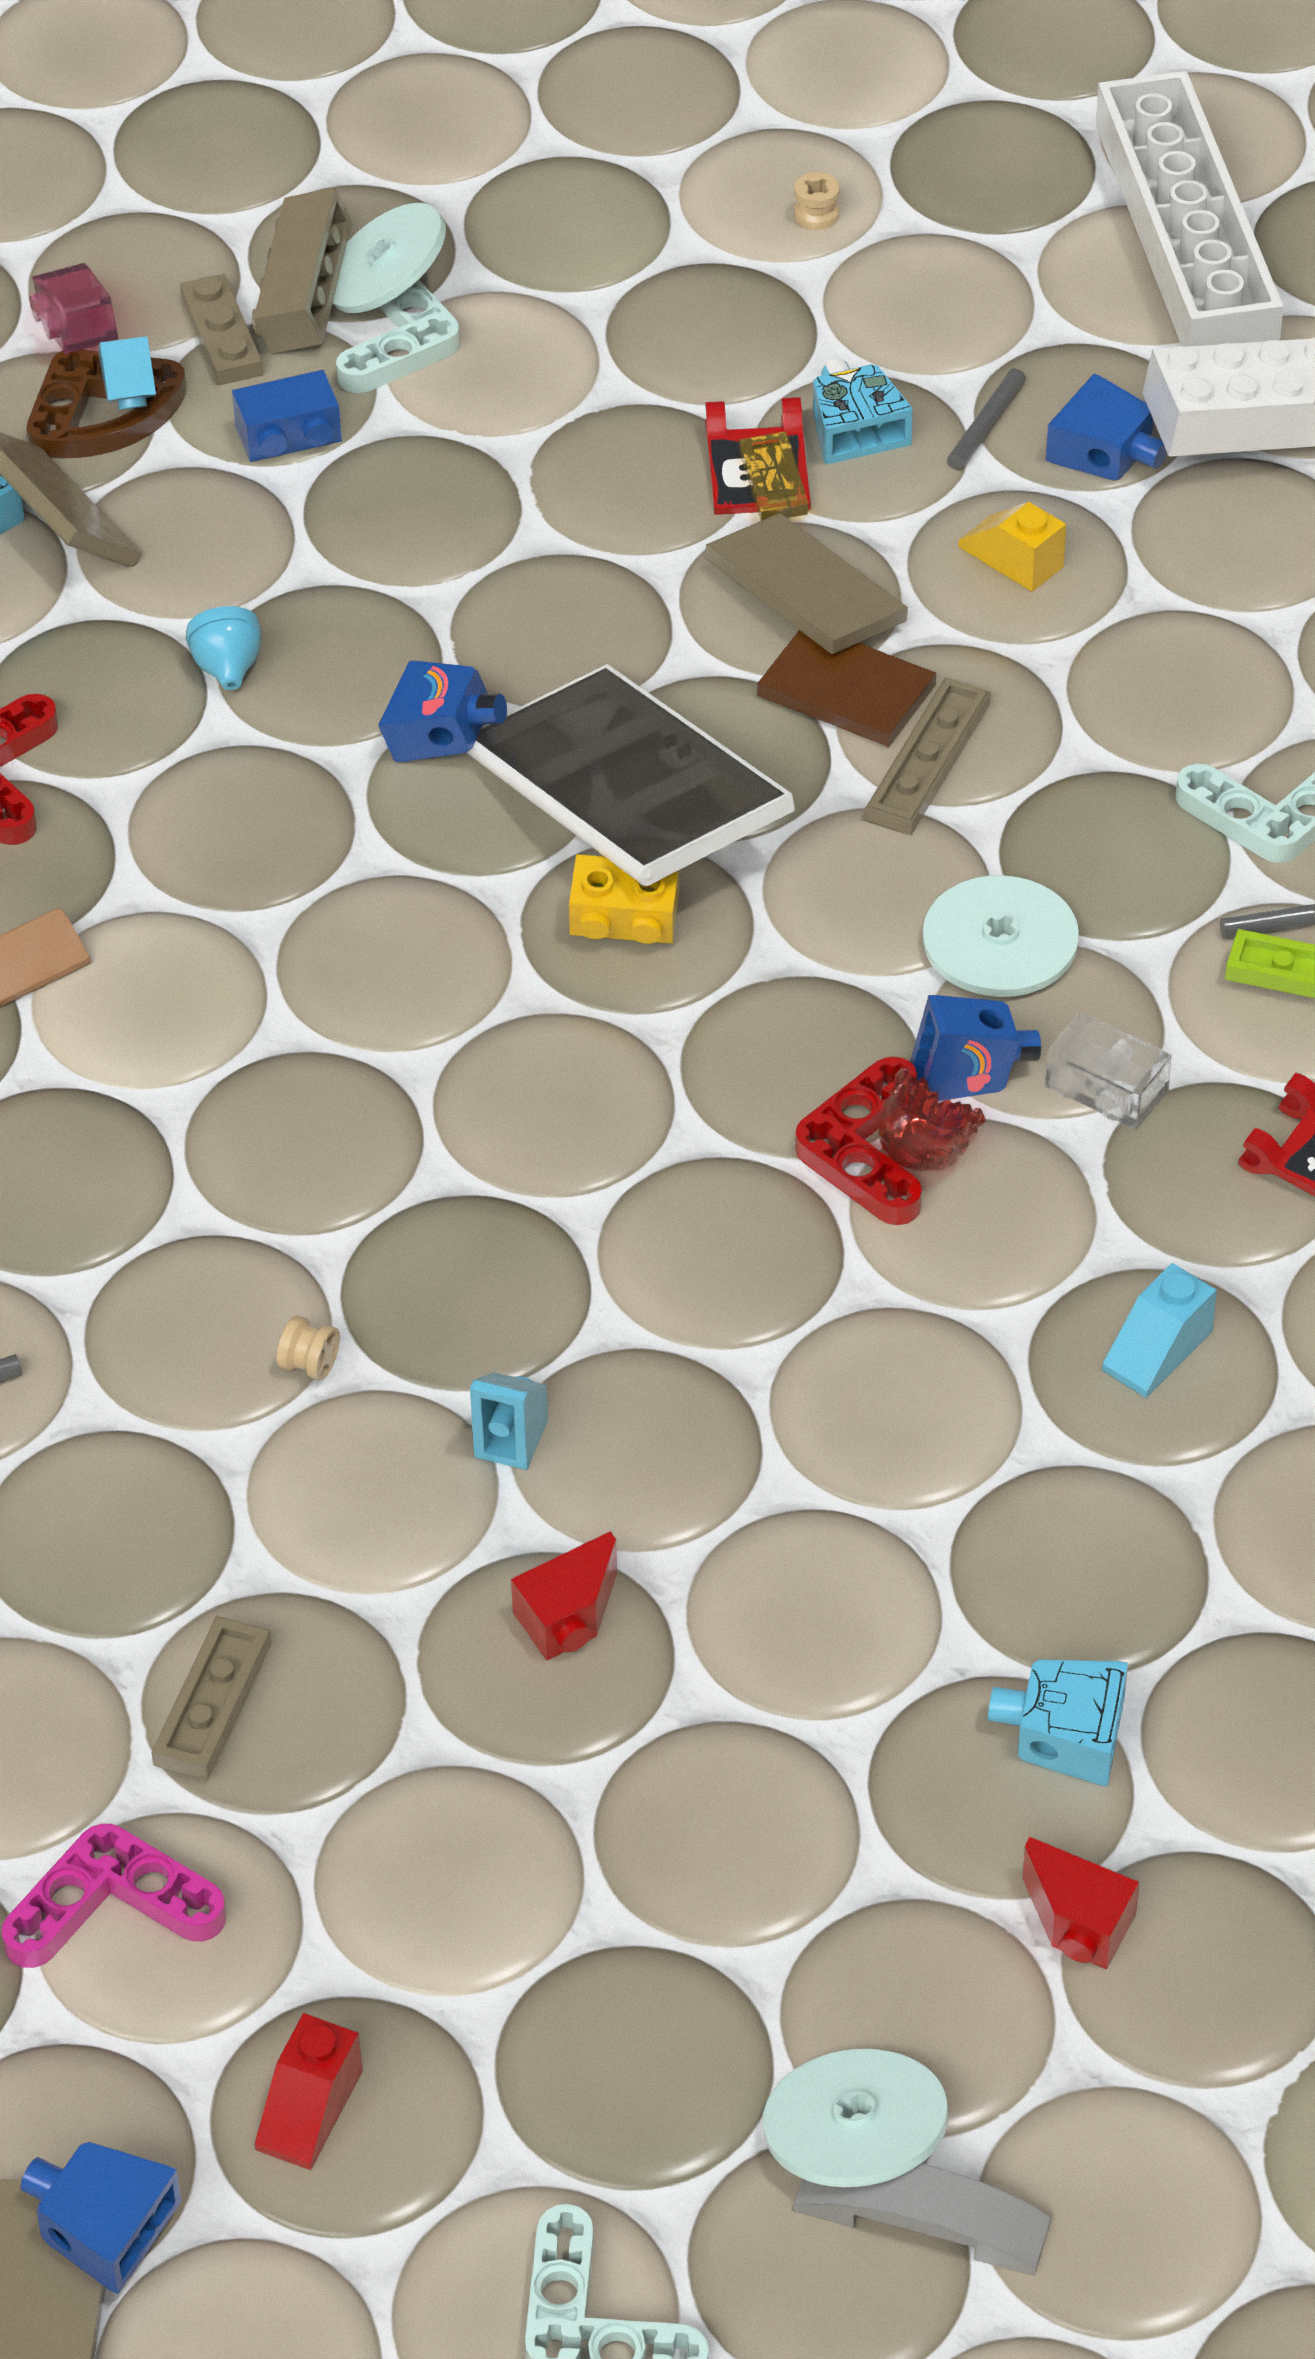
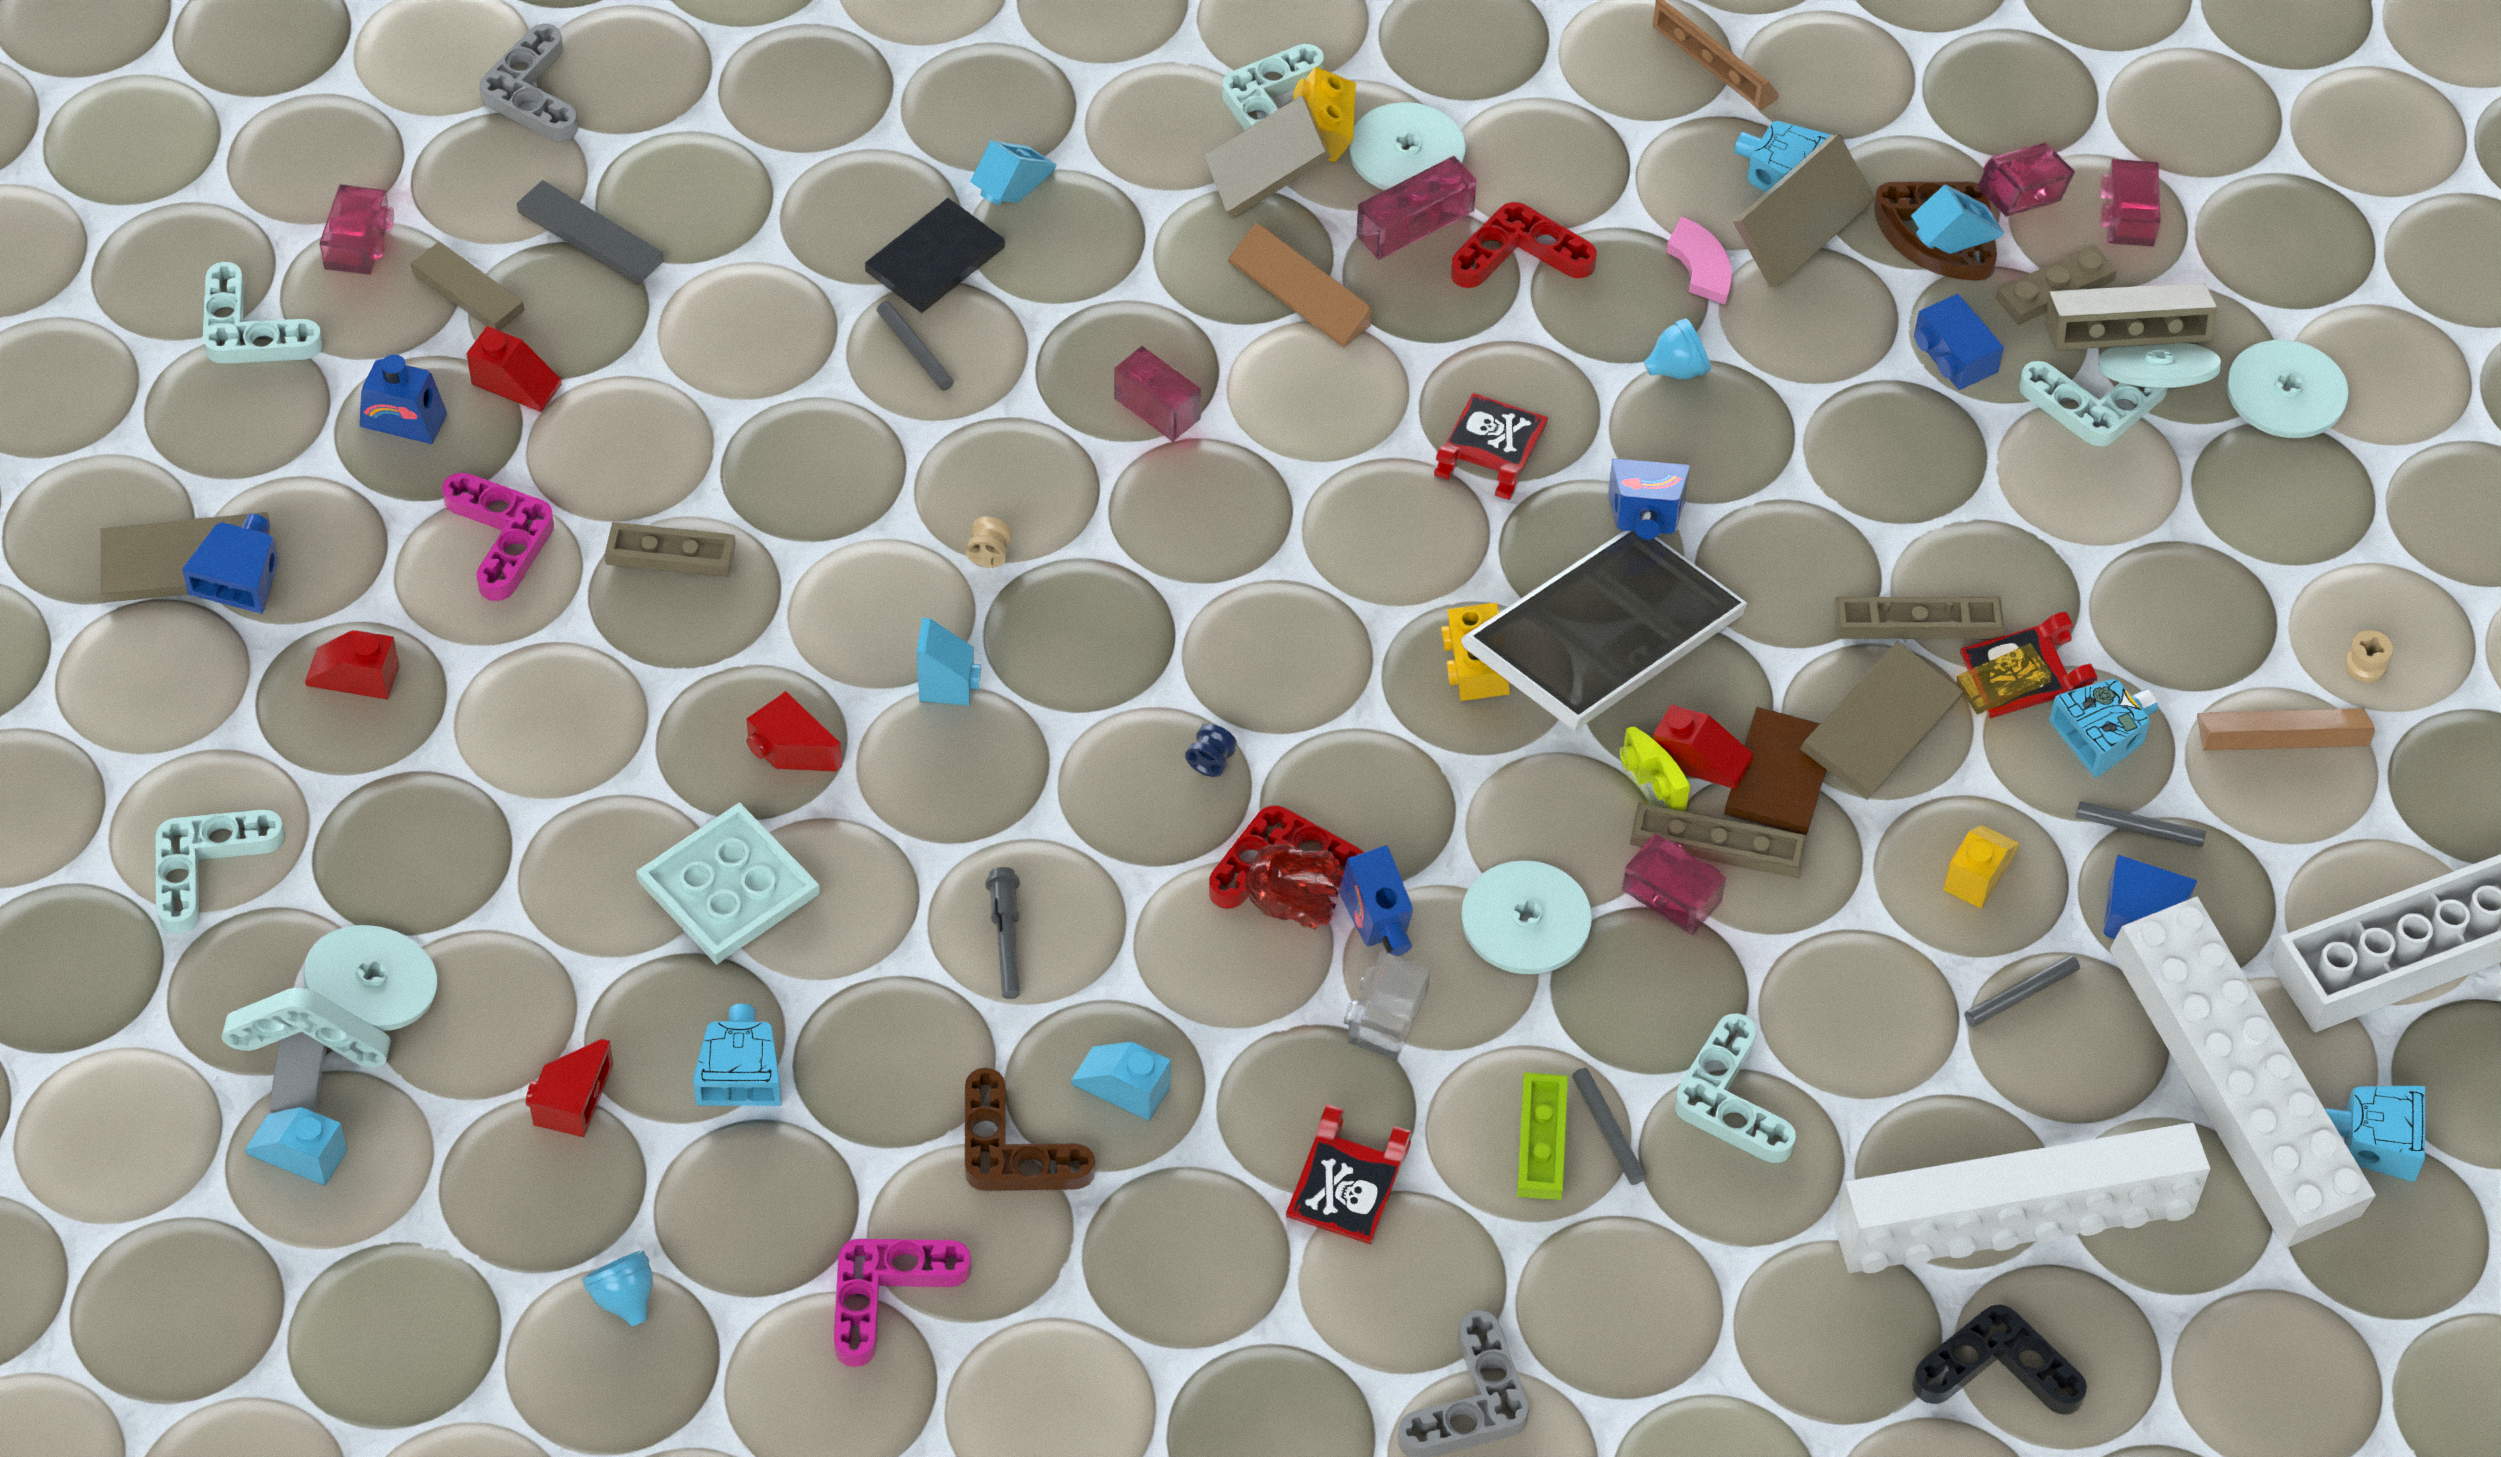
camera: 75 degrees right, 5 degrees up
none -> light aqua beam [221,988,391,1067]
none -> medium azure slope [245,1107,347,1186]
none -> light aqua plate [636,802,820,965]
none -> reddish brown beam [965,1068,1095,1191]
none -> dark grey pin [985,867,1020,999]
none -> clear pink brick [1114,346,1201,442]
none -> dark blue wheel [1185,723,1238,777]
none -> flag [1434,393,1548,501]
none -> neon yellow slope [1620,726,1690,811]
none -> clear pink brick [1622,833,1726,935]
none -> red slope [1653,704,1754,789]
none -> bright pink tile [1666,216,1732,305]
none -> dark tan plate [1833,597,2005,639]
none -> dark grey bar [1964,954,2080,1027]
none -> clear pink brick [2099,159,2161,247]
none -> medium nougat slope [2197,708,2375,751]
none -> light aqua piece [2227,340,2348,438]

